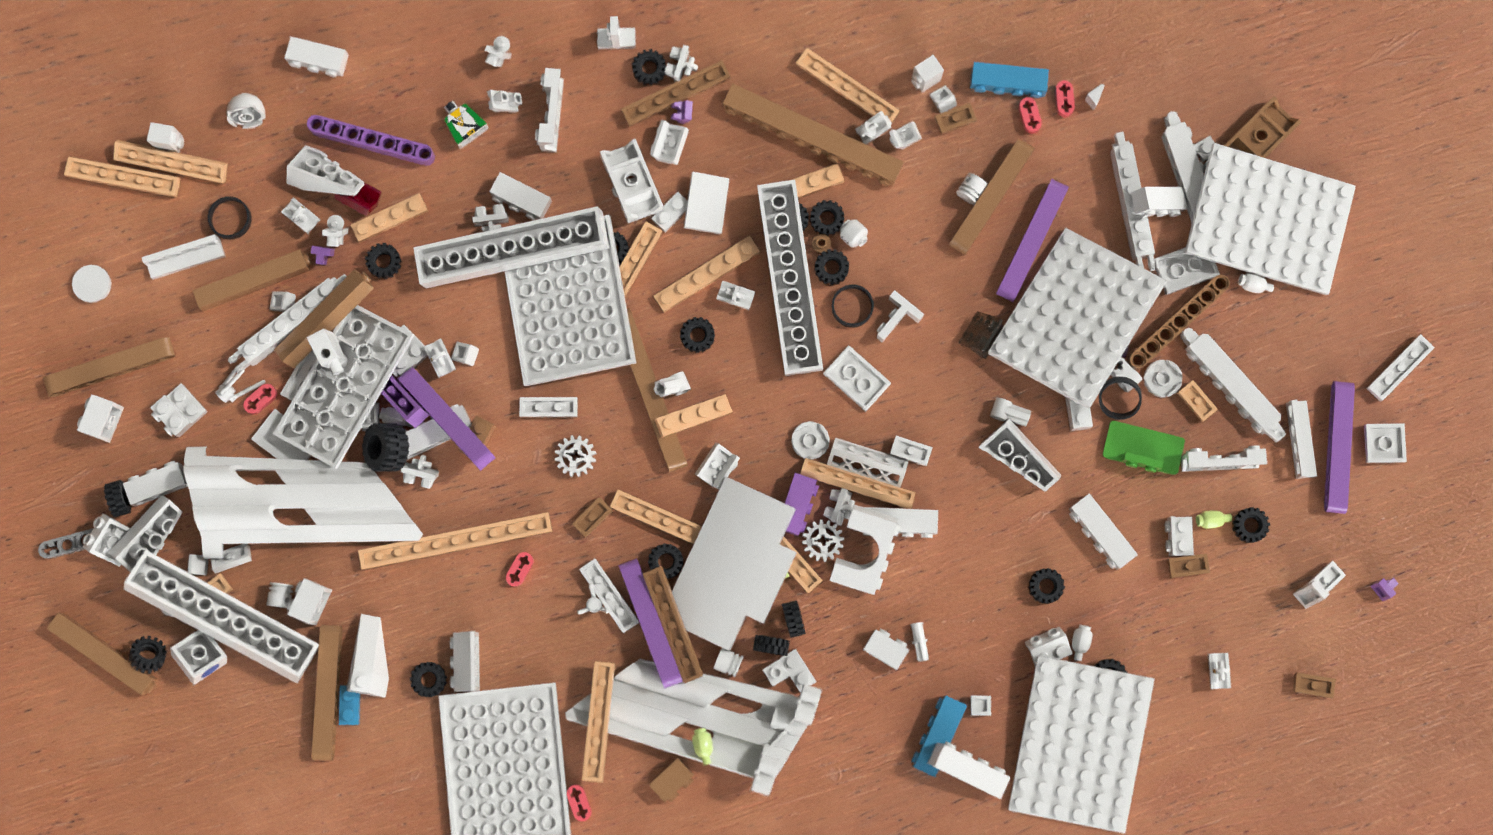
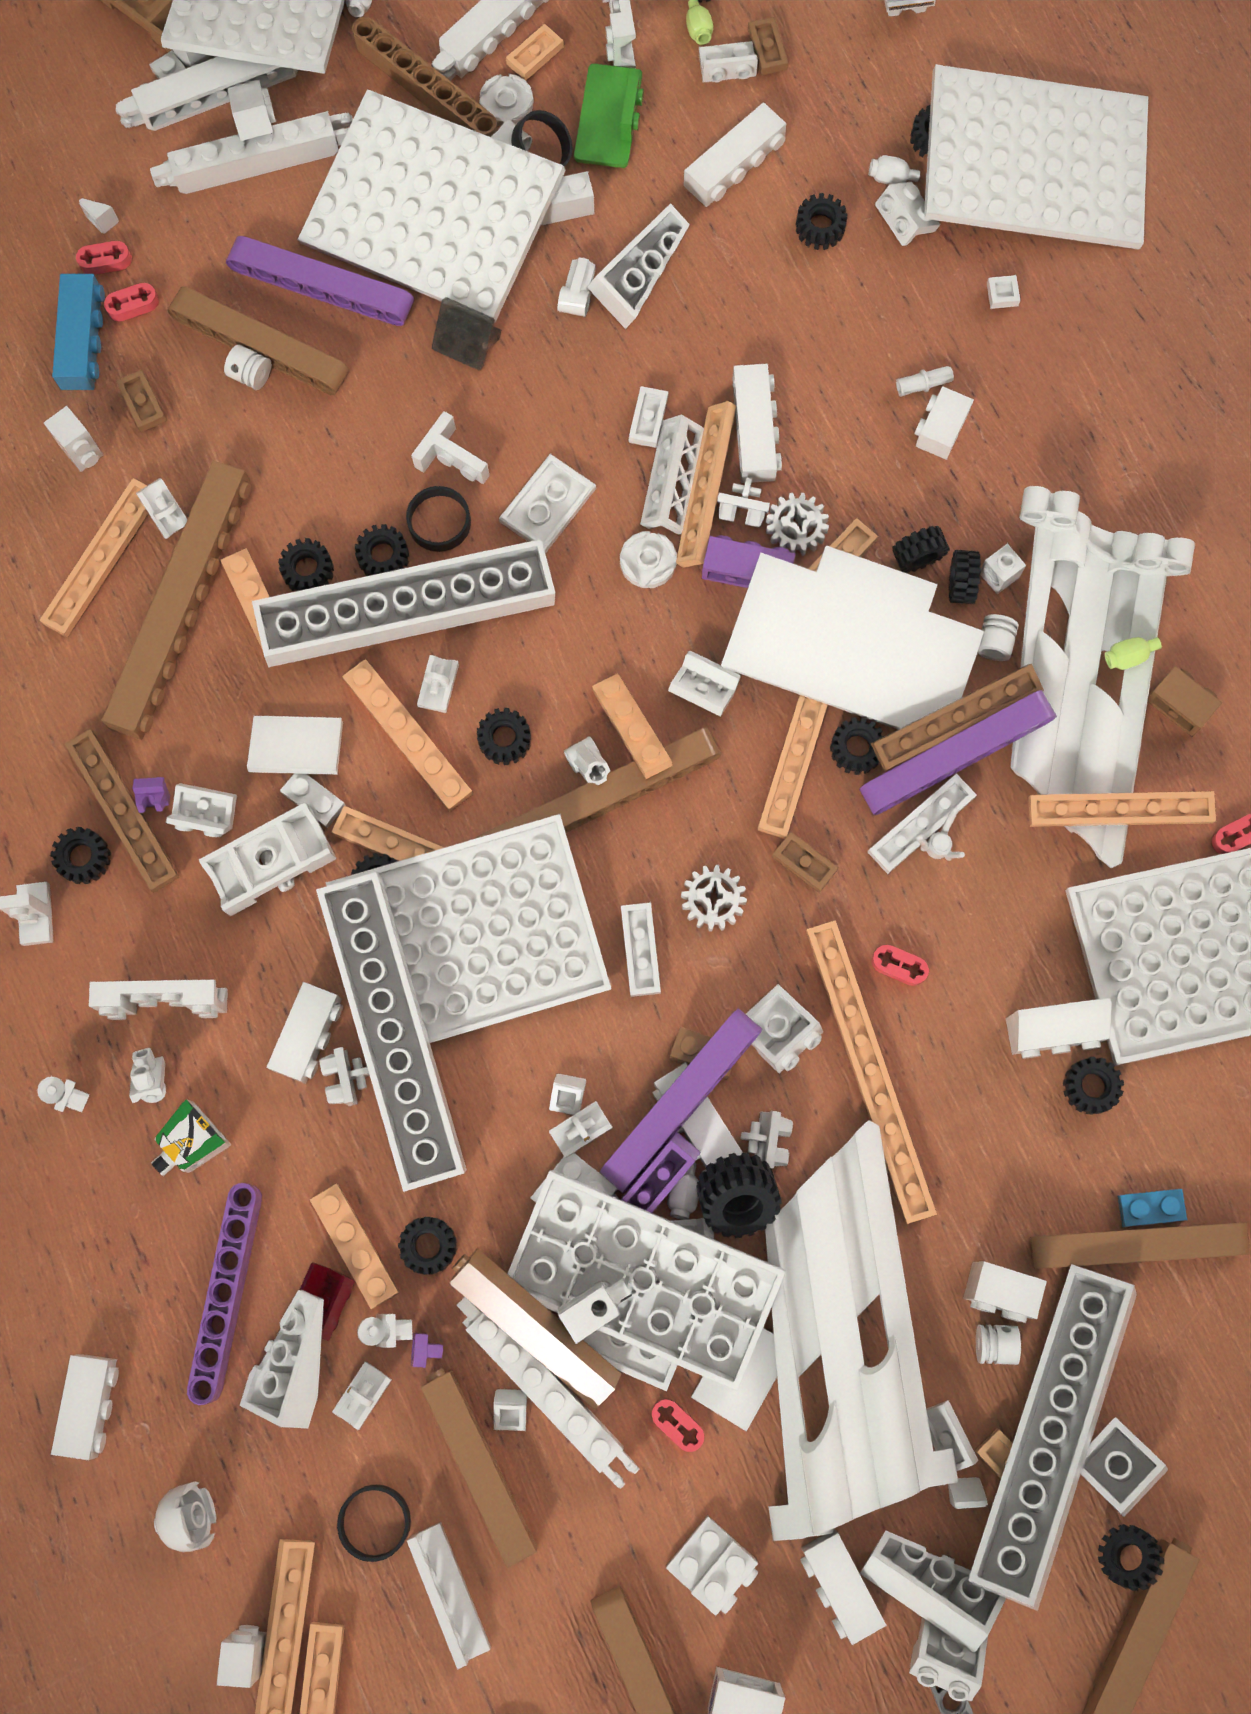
camera: 95 degrees left, 5 degrees down
black tyre [104,480,131,517] -> none
white plant [215,365,266,403] -> none
white wedge [346,614,389,698] -> none
white hips [665,45,698,82] -> none
white plate [780,649,816,692] -> none
medium nougat plate [812,234,831,253] -> none
white arch [830,505,900,595] -> none
white head [840,219,868,248] -> none
white bracket [889,122,922,149] -> none
dark azure brick [911,695,967,777] -> none
white brick [928,742,1011,799] -> none
white slope [929,85,957,113] -> none
white tile [1154,247,1220,295] -> none
none -> white plate [746,984,823,1073]

